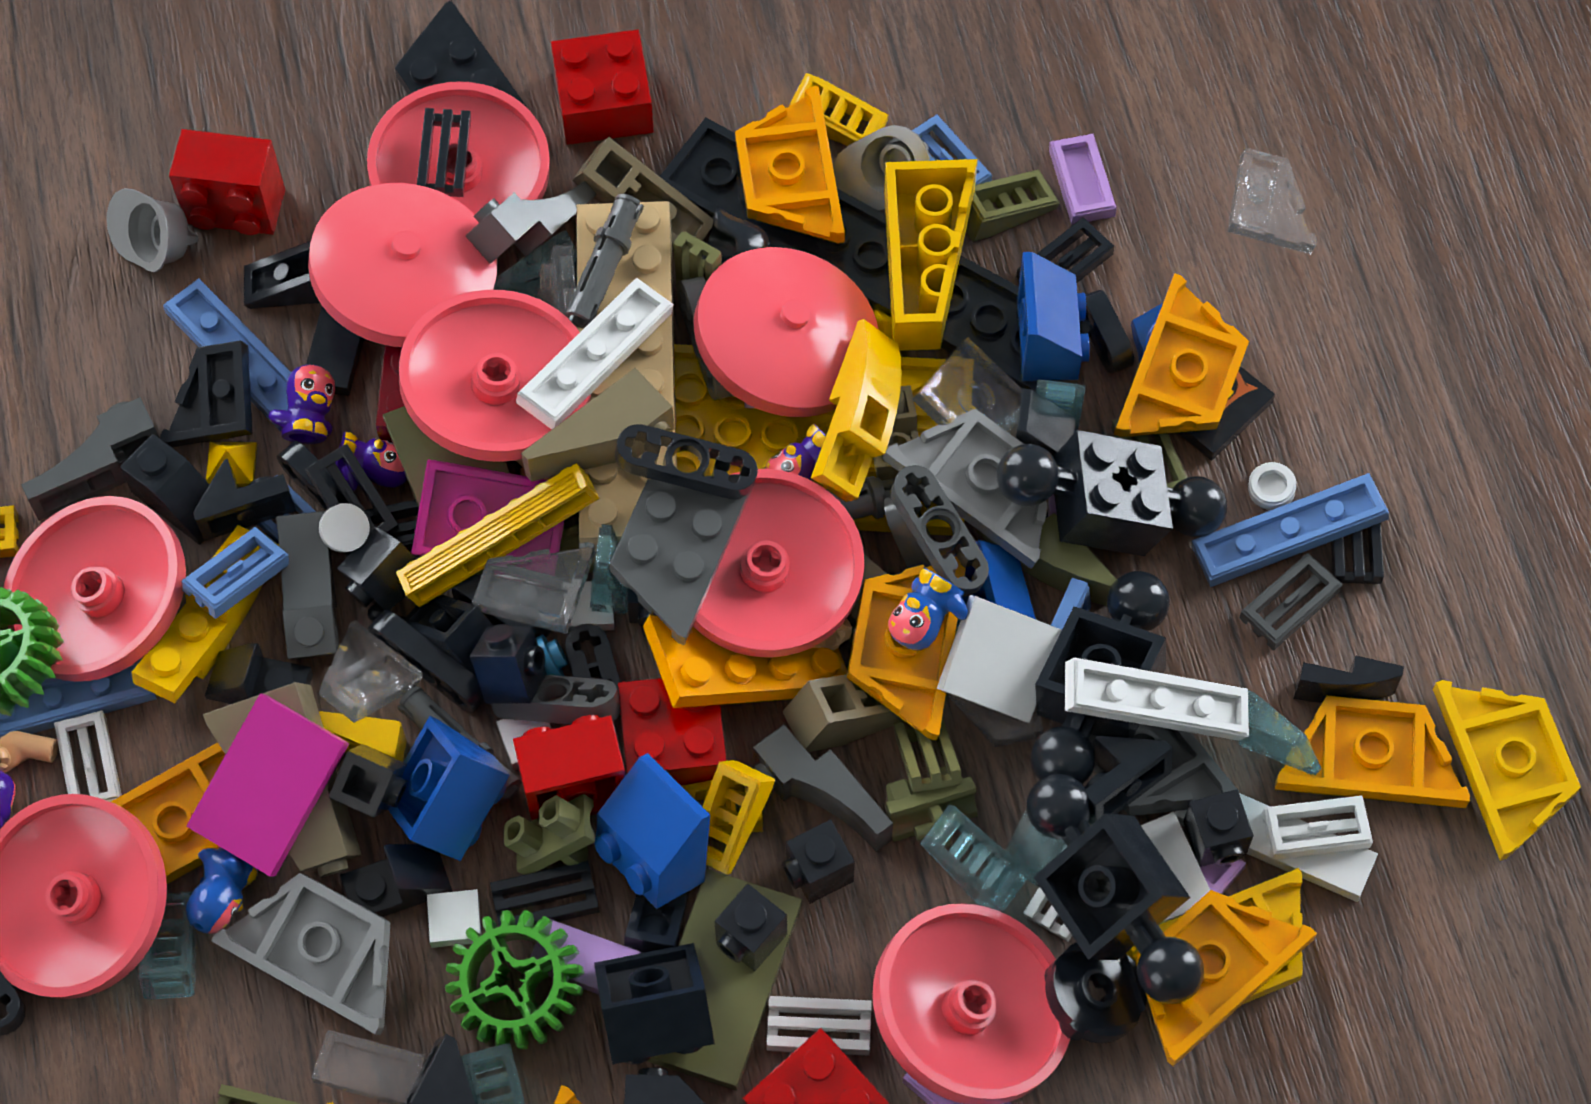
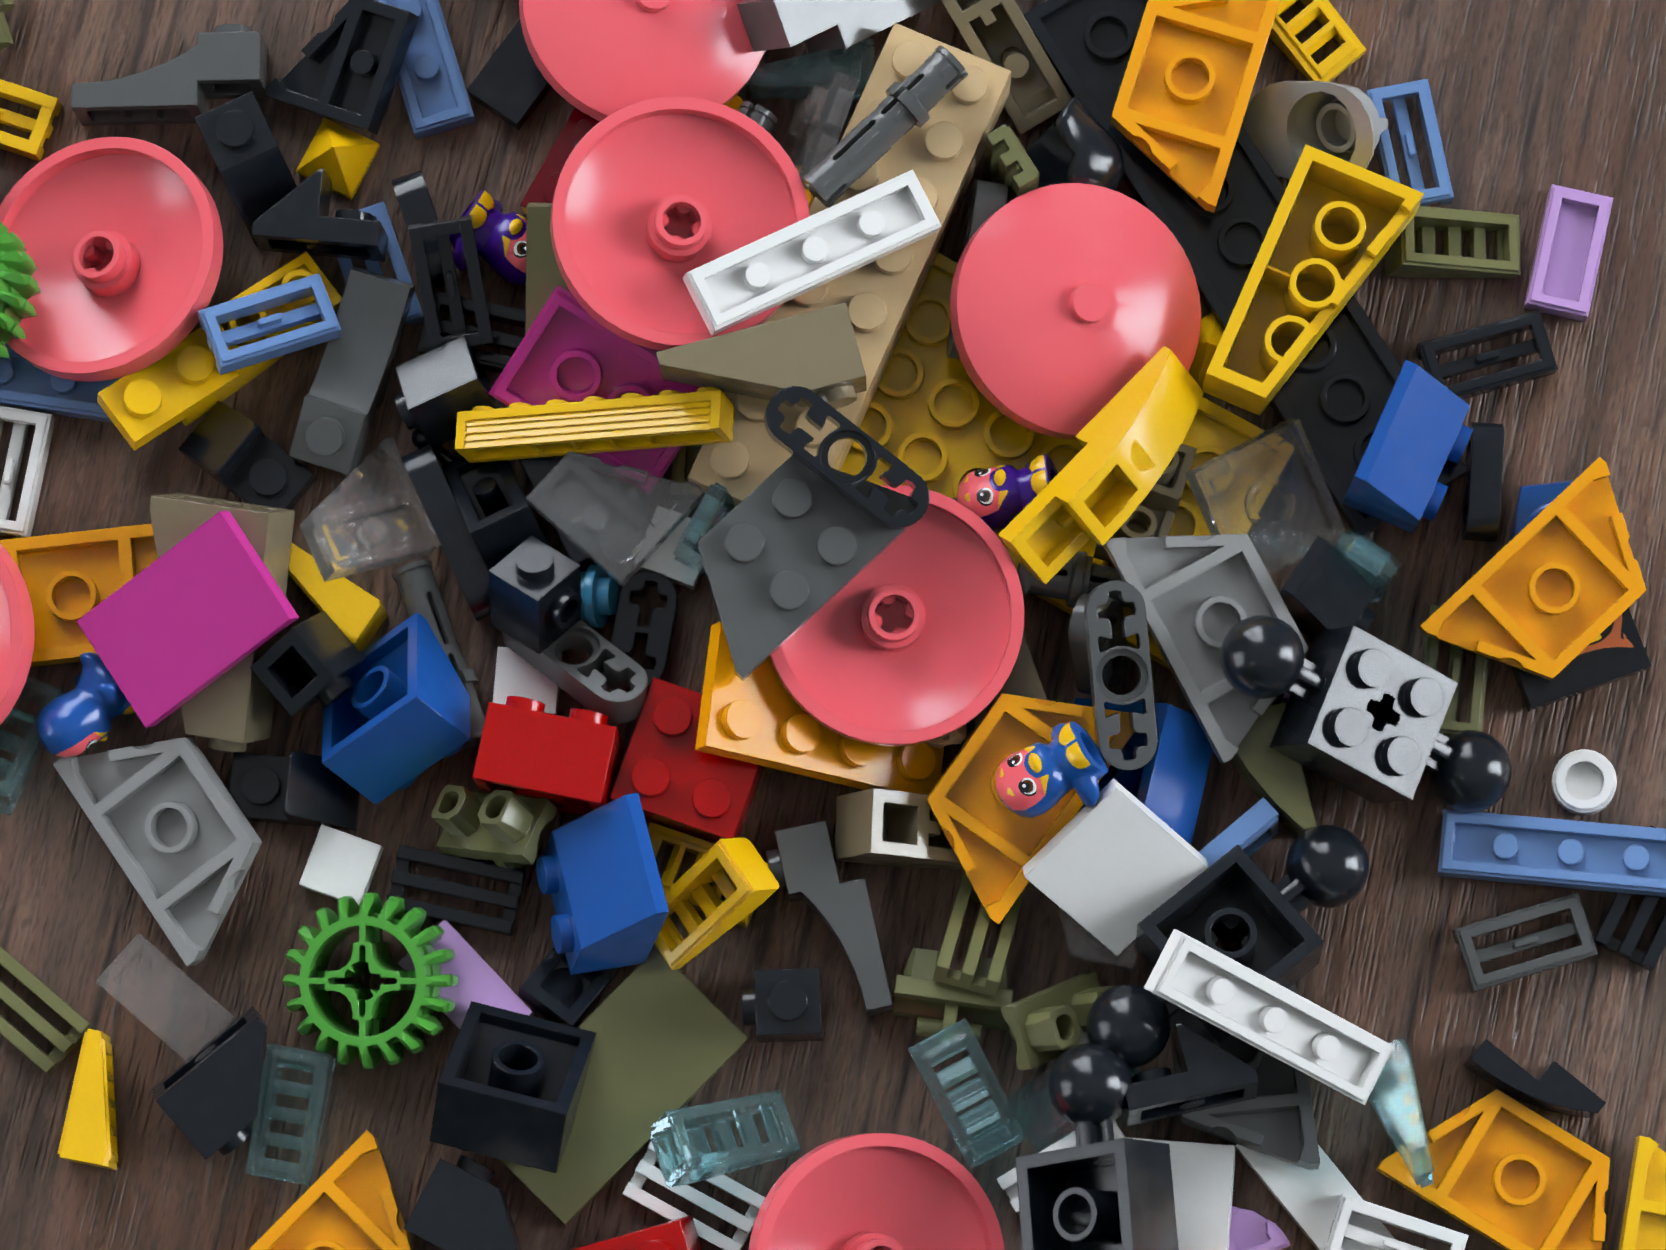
camera: 30 degrees right, 15 degrees up
animal [268,364,335,444] -> none
white tile [319,503,370,552] -> none
black brick [714,884,787,972] -> none
black brick [1183,789,1254,867] -> none
none -> clear light blue slope [650,1090,800,1188]
none -> olive hips [1001,971,1114,1070]

